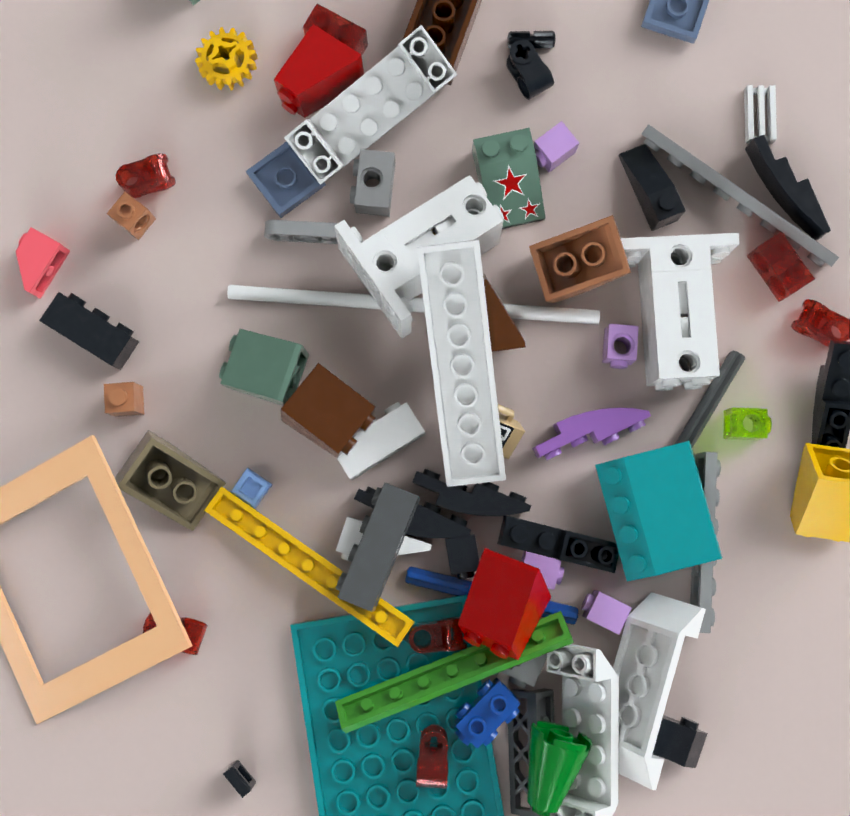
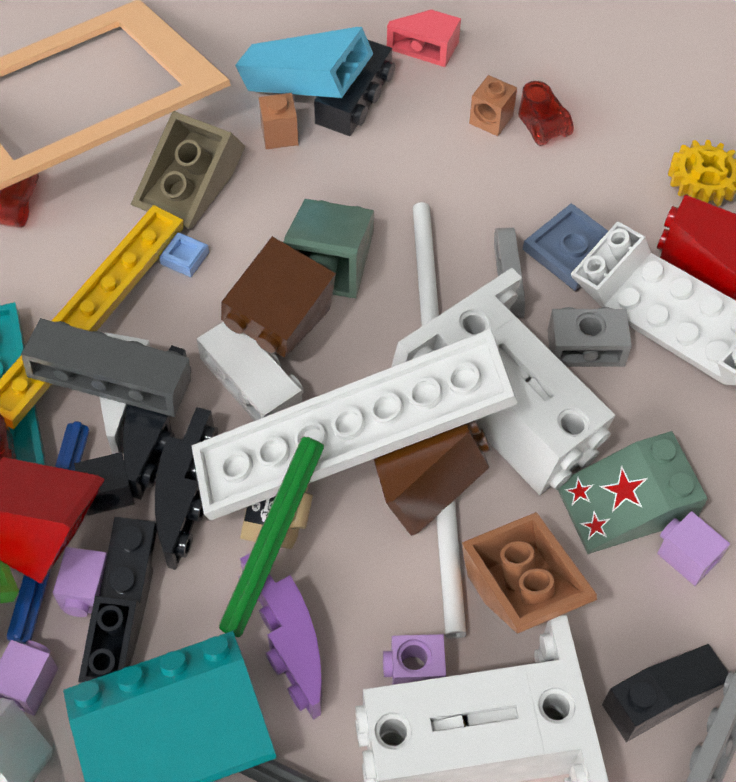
camera: 80 degrees right, 25 degrees down
none -> green axle [219,436,324,637]
none -> medium azure slope [235,27,373,98]

